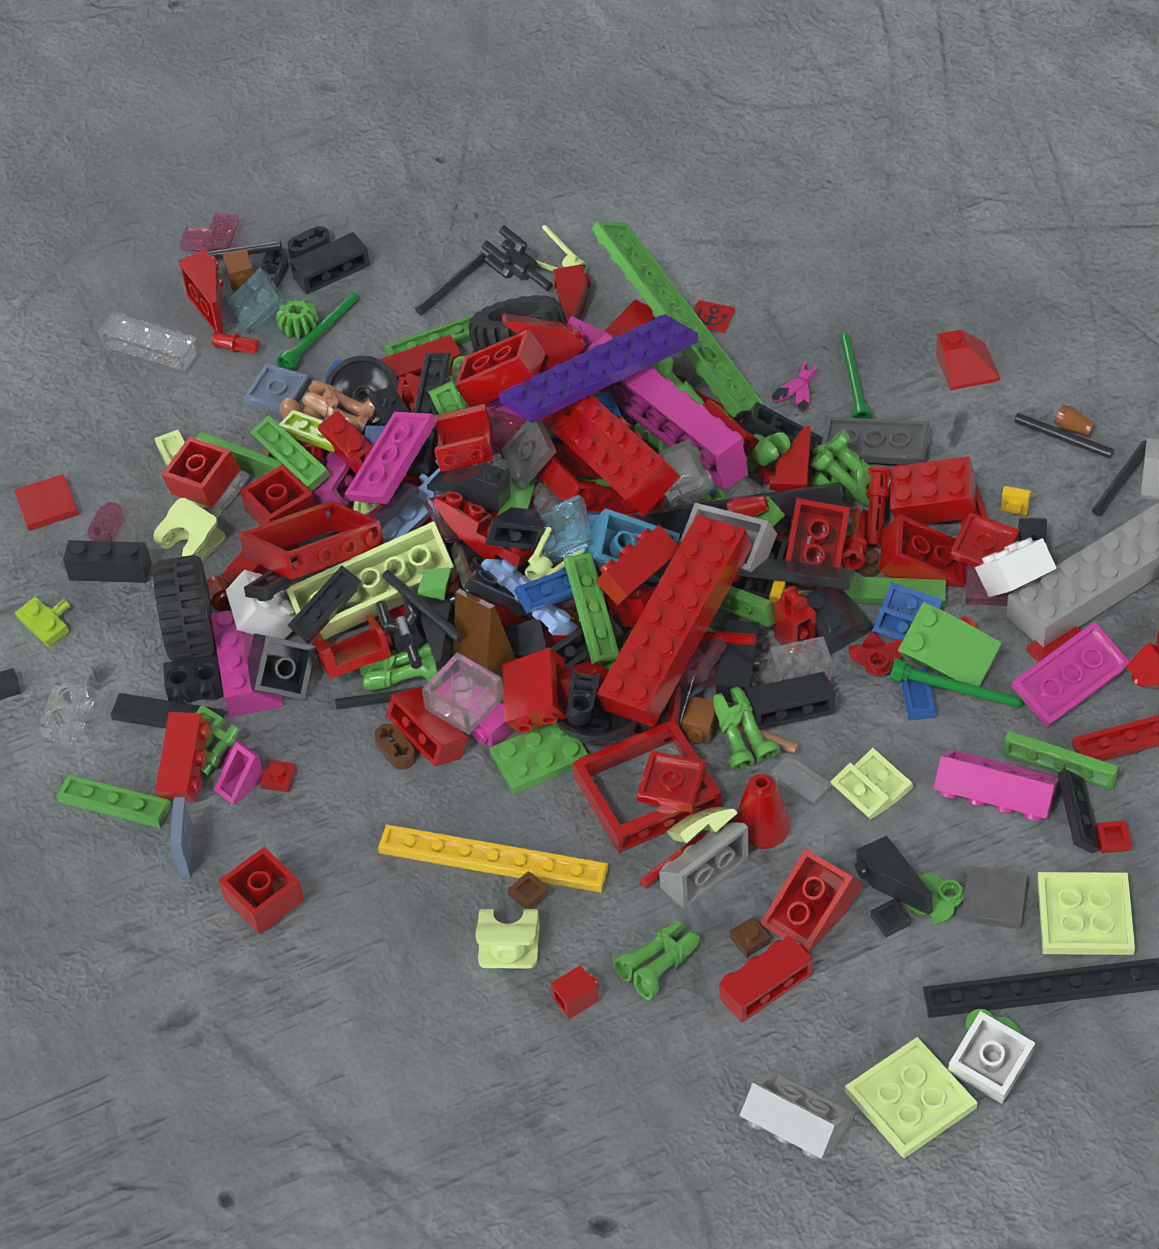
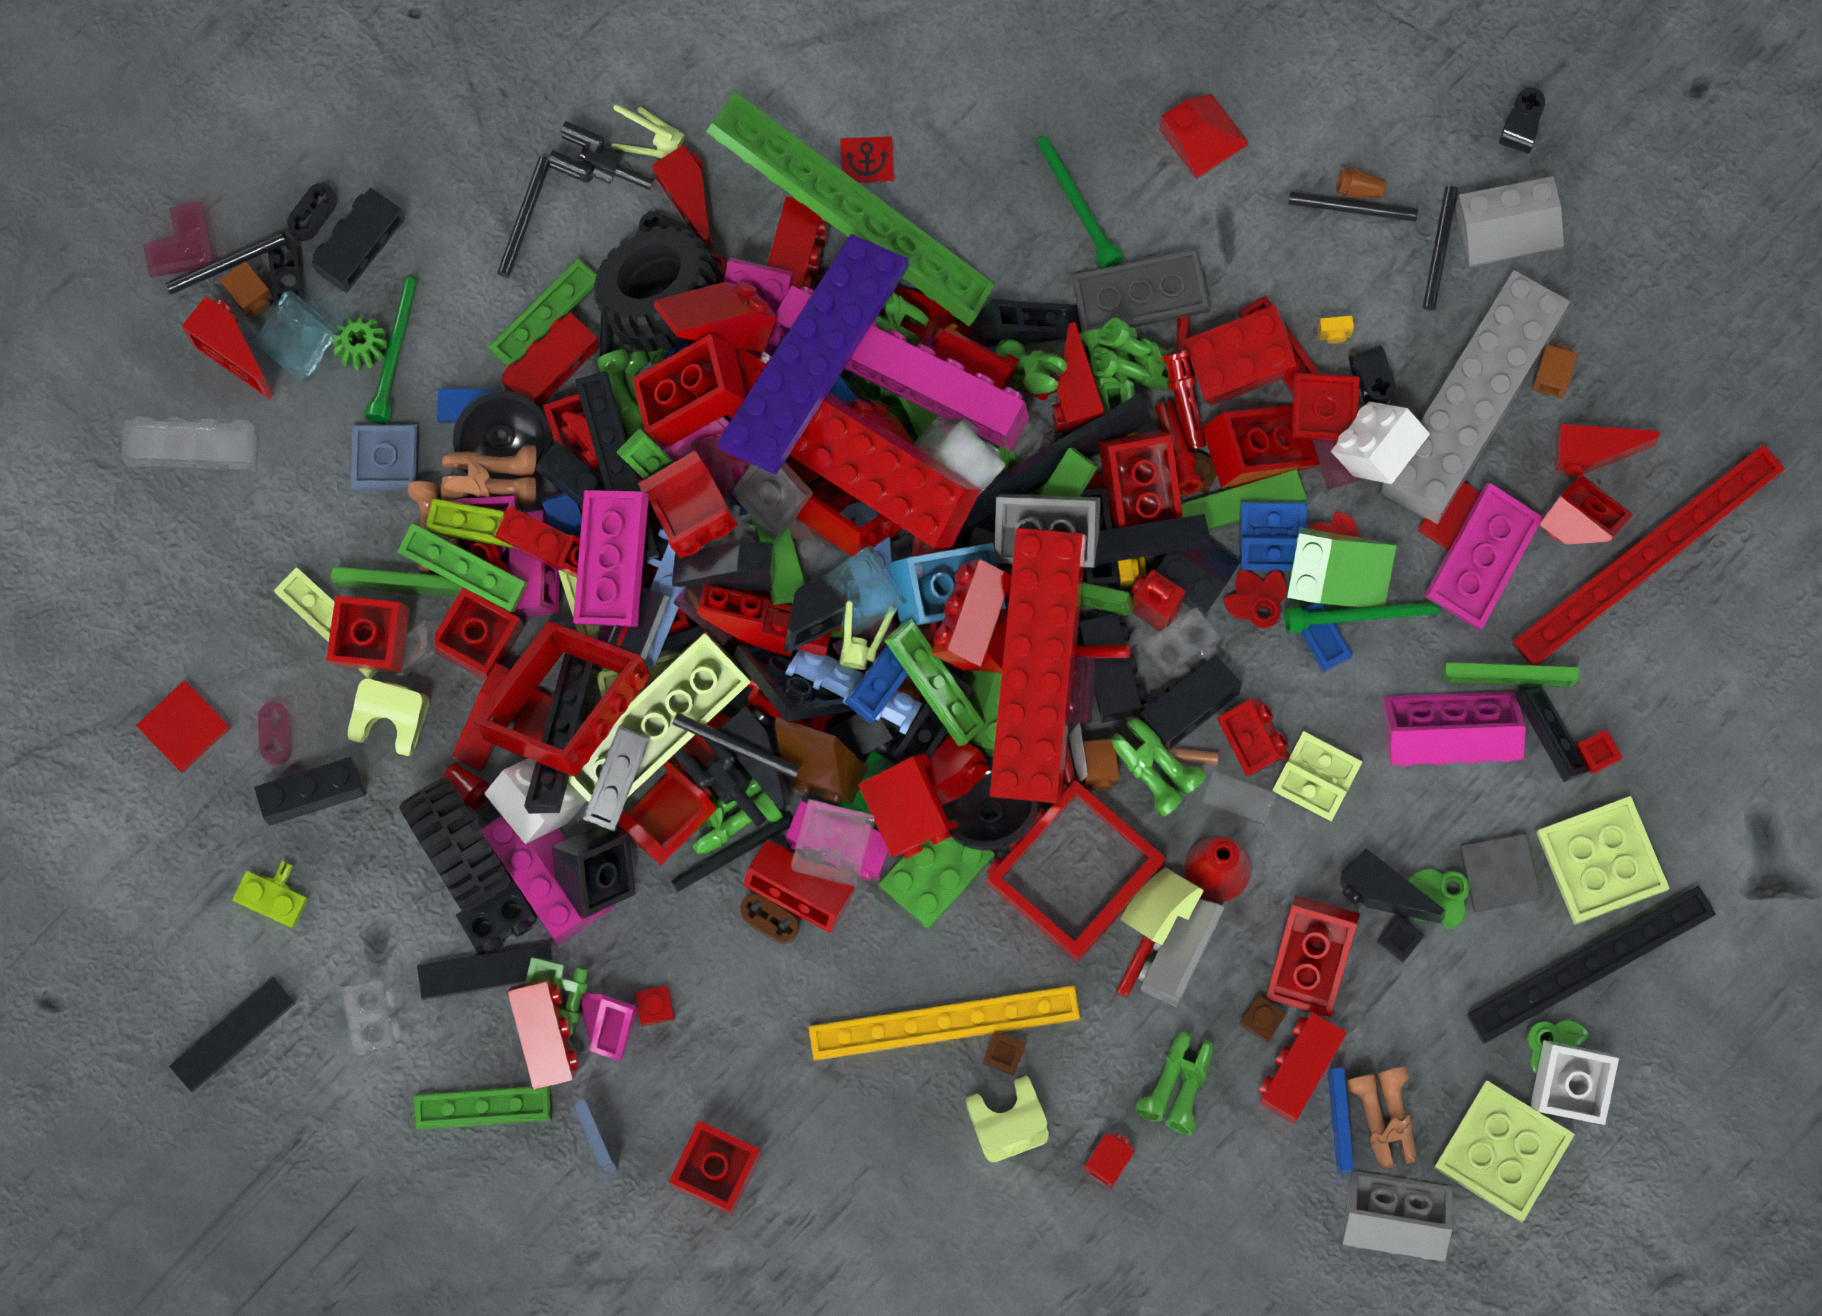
camera: 25 degrees left, 25 degrees up
red axle [211,331,260,354] -> none
bright green slope [418,568,451,600] -> none
black piece [566,669,600,726] -> none
red tile [636,751,706,813] -> none
red cone [727,495,769,517] -> none
dark pink piece [772,362,817,413] -> none
none -> red bracket [1217,699,1290,776]
none -> blue tile [1328,1067,1354,1174]
none -> nougat piece [1345,1066,1416,1169]

